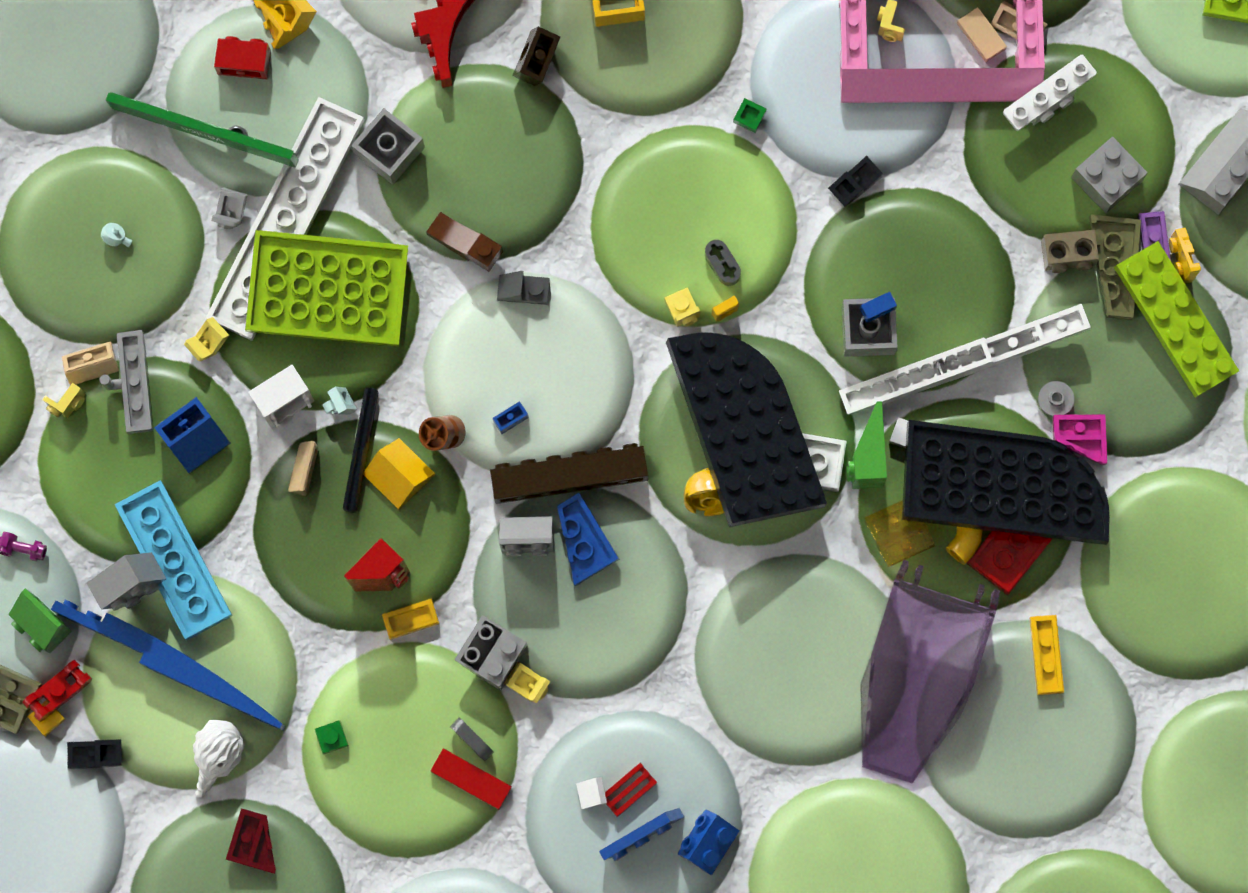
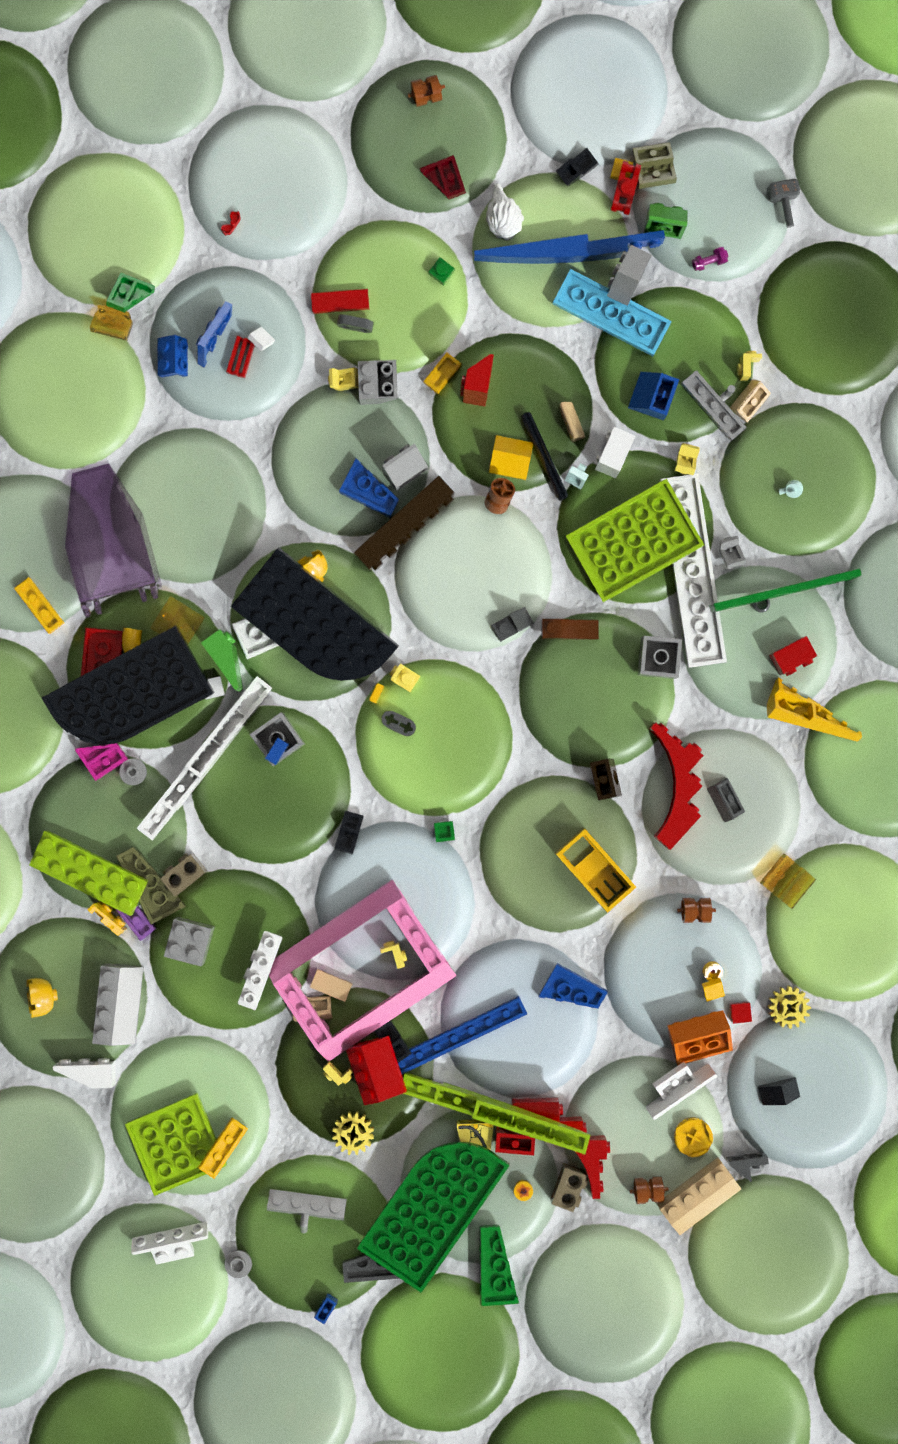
camera: 135 degrees right, 10 degrees up
blue piece [492,401,529,434] -> none

